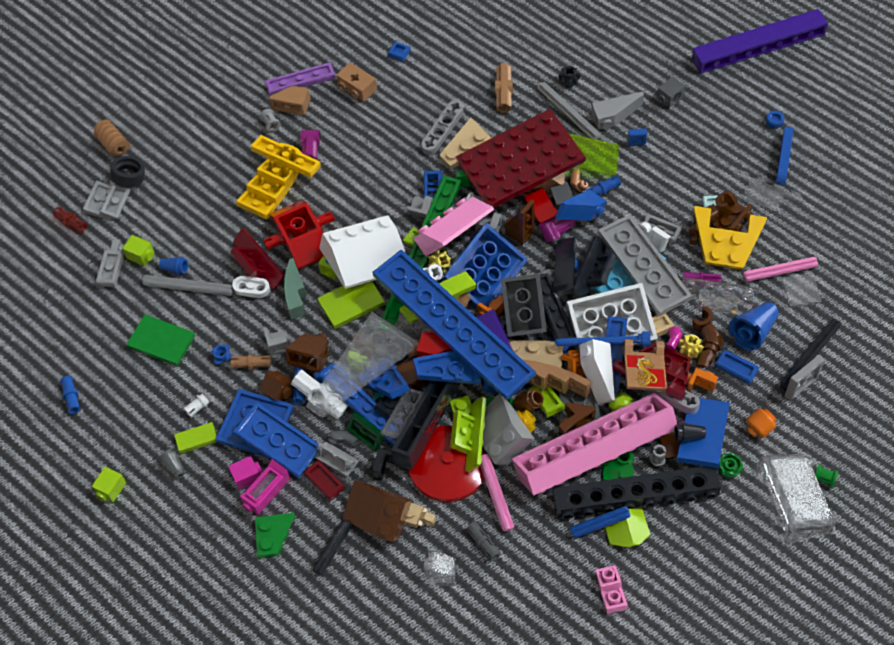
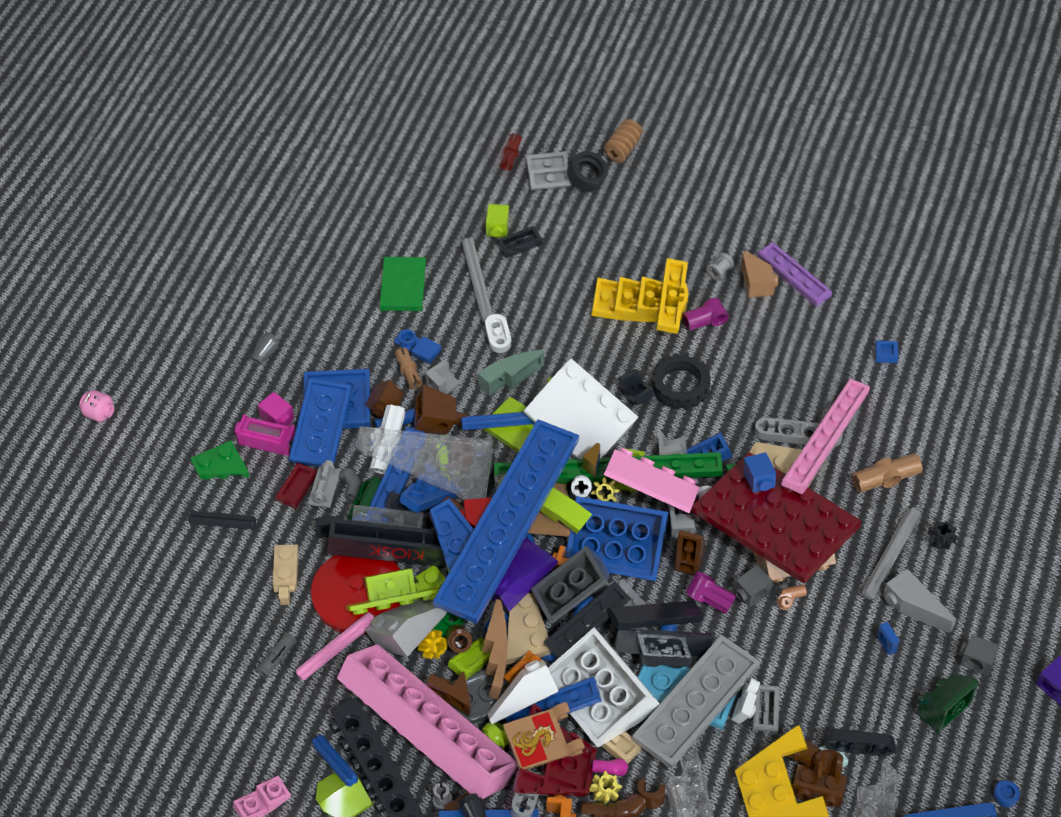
camera: 65 degrees right, 5 degrees down
blue pin [60,376,81,414] -> none
lime brick [92,467,126,503] -> none
light grey hinge [96,239,124,287] -> none
blue cone [159,257,188,275] -> none
lime tile [174,422,217,454] -> none
white pin [183,394,209,418] -> none
dark red bracket [230,228,285,289] -> none
red slope [263,200,335,270] -> none
medium nougat brick [336,62,377,102] -> none
reddish brown slope [342,479,412,542] -> none
clear slope [424,550,456,586] -> none
red slope [524,188,557,224] -> none
blue slope [555,190,607,221] -> none
blue piece [555,331,651,347] -> none
clear neon green piece [569,133,620,176] -> none
blue pin [584,175,621,196] -> none
green plate [601,451,634,480] -> none
magenta axle [683,271,721,286] -> none
none -> bright pink head [79,390,114,422]
none -> blue tile [411,336,442,365]
none -> blue axle [461,412,535,430]
none -> black tile [496,226,543,259]
none -> pearl gold slope [583,443,600,478]
none -> black bracket [619,369,655,405]
none -> black tyre [652,353,711,410]
none -> blue brick [744,452,776,493]
none -> bright pink tile [782,379,870,494]
none -> black beam [824,728,896,757]
none -> dark green slope [916,674,979,734]

